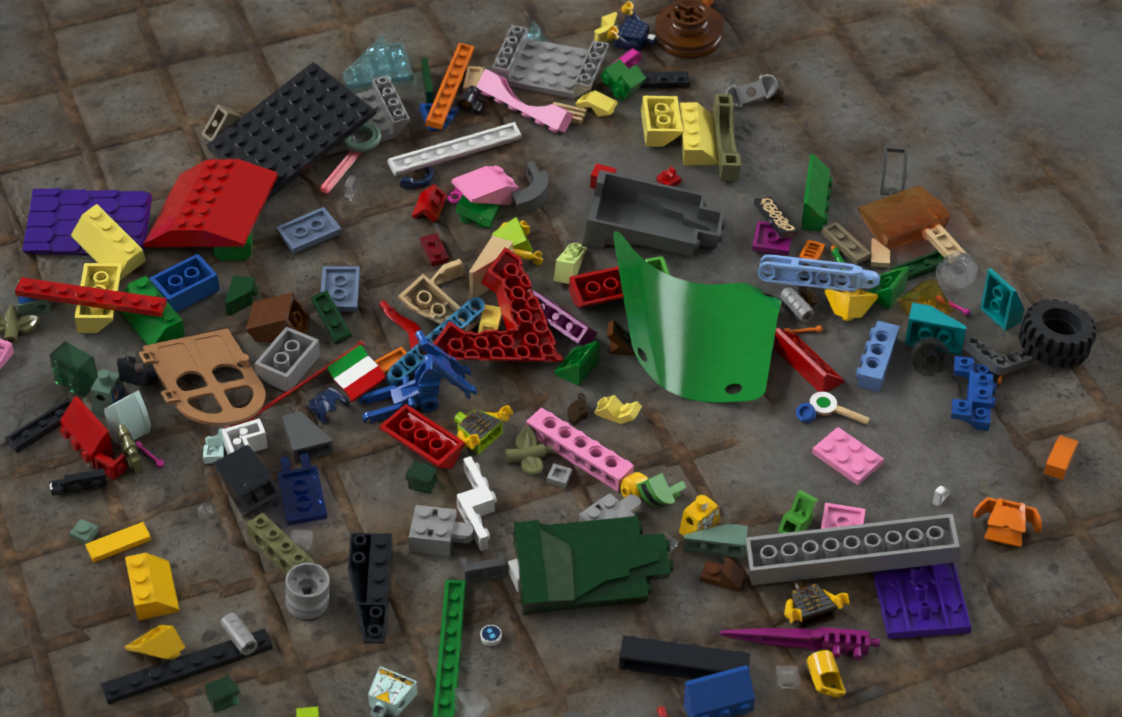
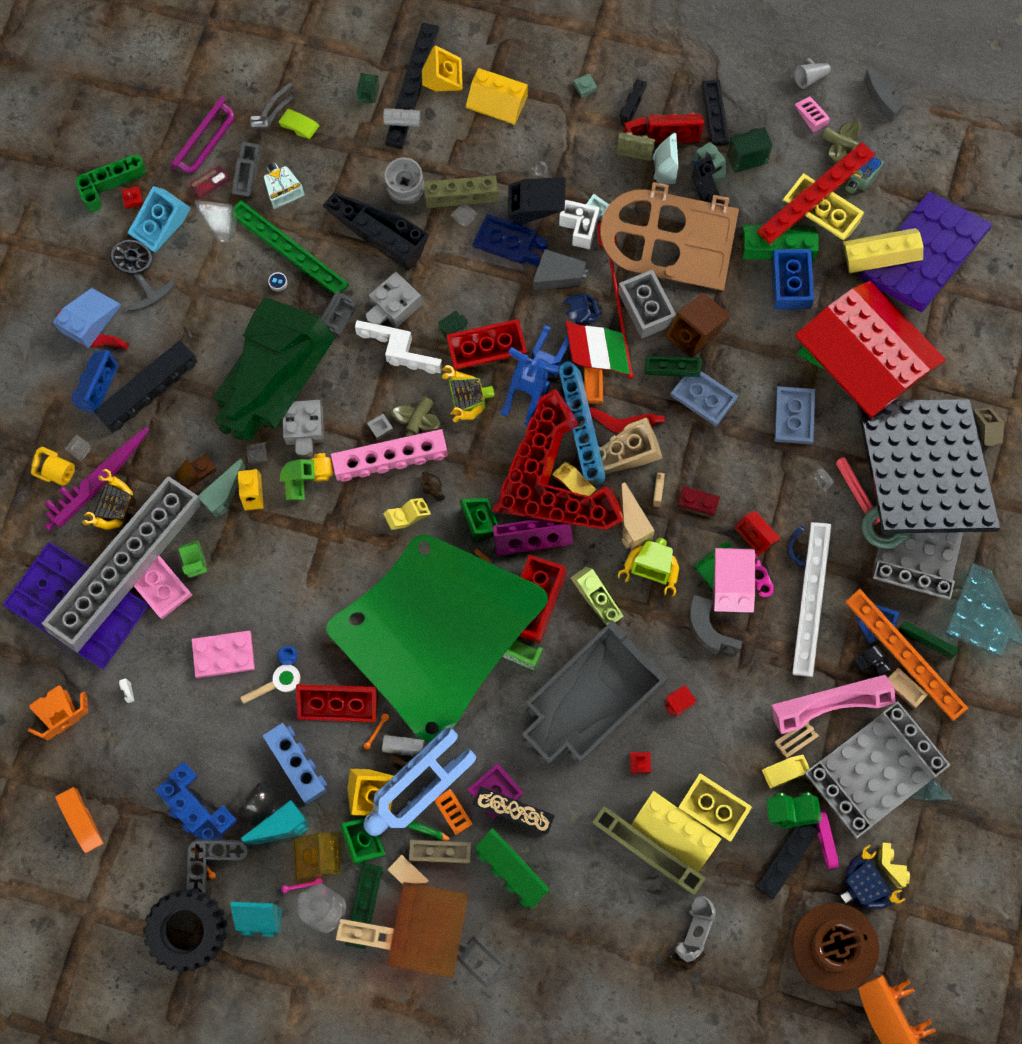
camera: 130 degrees right, 25 degrees up
yellow tile [85,522,151,563] -> none
dark pink hinge [135,441,164,468] -> none
dark green slope [225,276,259,316] -> none

